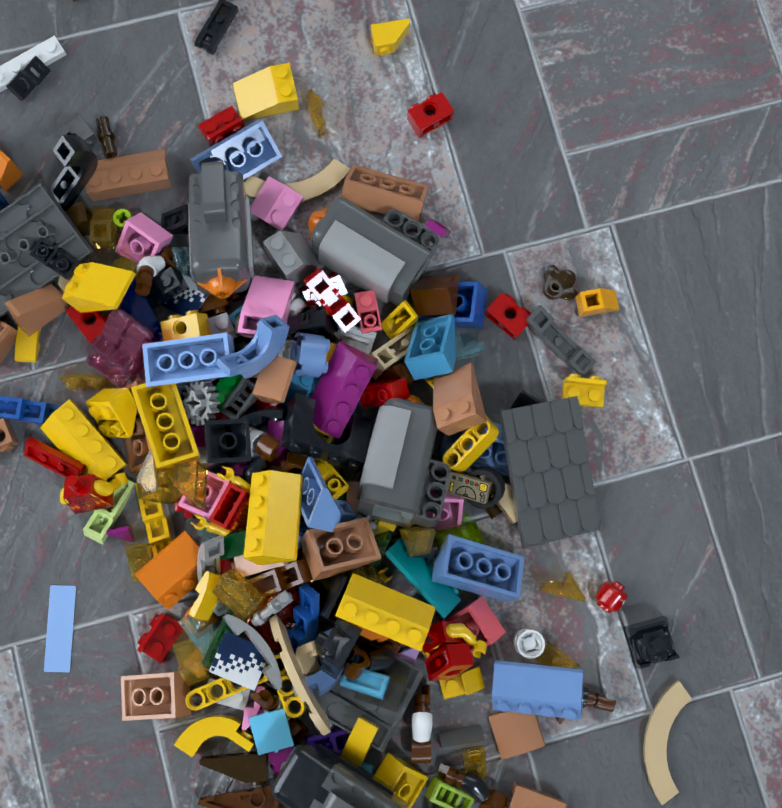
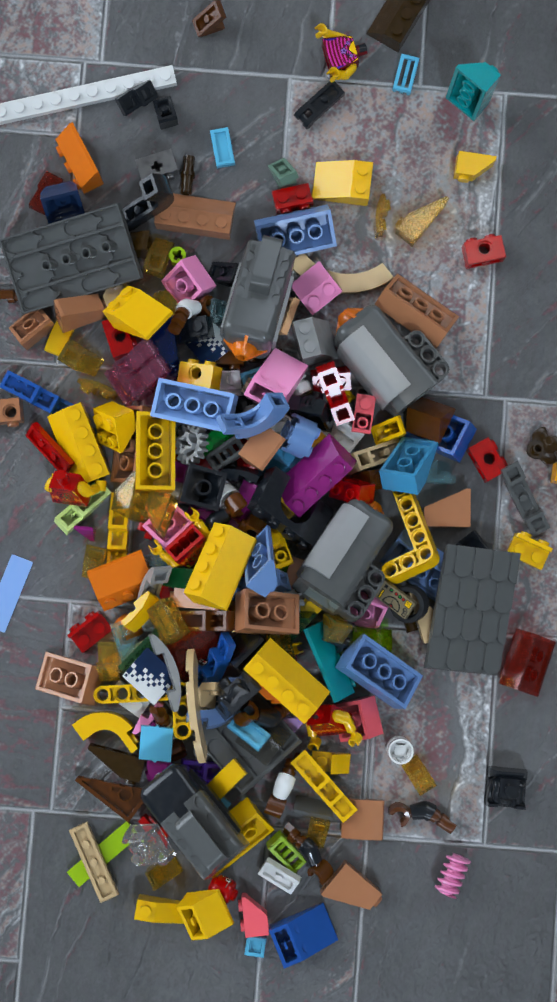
camera: 30 degrees right, 5 degrees up
black slope [29,237,81,280] -> none
light grey piece [251,590,293,626] -> none
red brick [424,643,474,681] -> none
magenta tile [425,219,451,238] -> none
nougat slope [433,363,487,436] -> none
medium blue slope [492,660,583,720] -> none
clear yellow slope [539,571,585,602] -> none
red head [595,580,628,613] -> none
tan tile [643,680,692,805] -> none
none -> clear yellow slope [57,340,105,376]
none -> black slope [153,96,178,130]
none -> medium azure tile [210,127,235,168]
none -> sand green slope [268,158,299,189]
none -> light nougat tile [279,297,300,335]
none -> yellow slope [291,750,358,823]
none -> clear yellow slope [395,196,449,247]
none -> nougat slope [422,488,471,528]
none -> bright pink piece [434,853,471,899]
none -> clear red slope [499,628,556,697]

